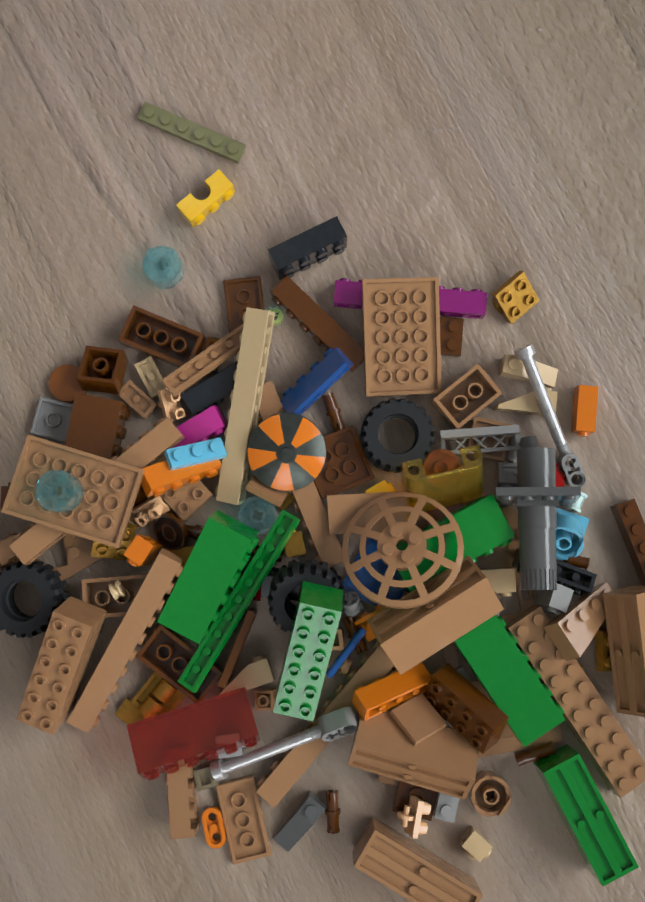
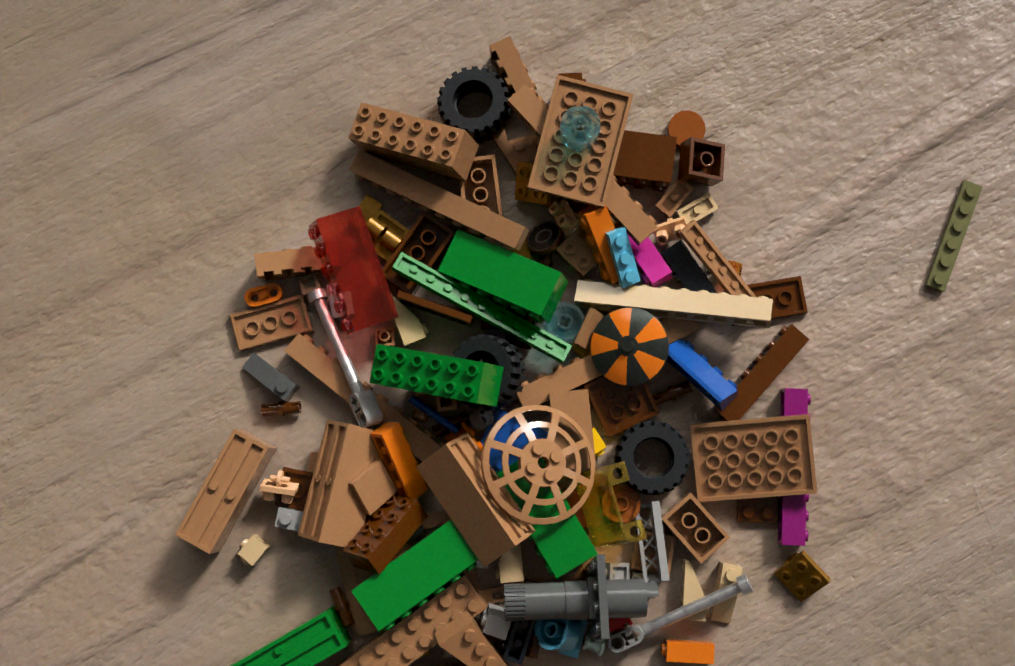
camera: 90 degrees right, 0 degrees up
light grey plate [30,397,73,442] -> none
tan bush [108,580,126,600] -> none
reddish brown brick [118,305,206,368] -> none
orange brick [123,534,163,567] -> none
clear light blue brick [143,246,184,289] -> none
yellow arch [176,169,235,227] -> none
clear light blue tile [267,306,284,326] -> none
black brick [268,216,347,280] -> none
pearl gold brick [285,528,306,558] -> none
medium nougat brick [468,770,511,817] -> none

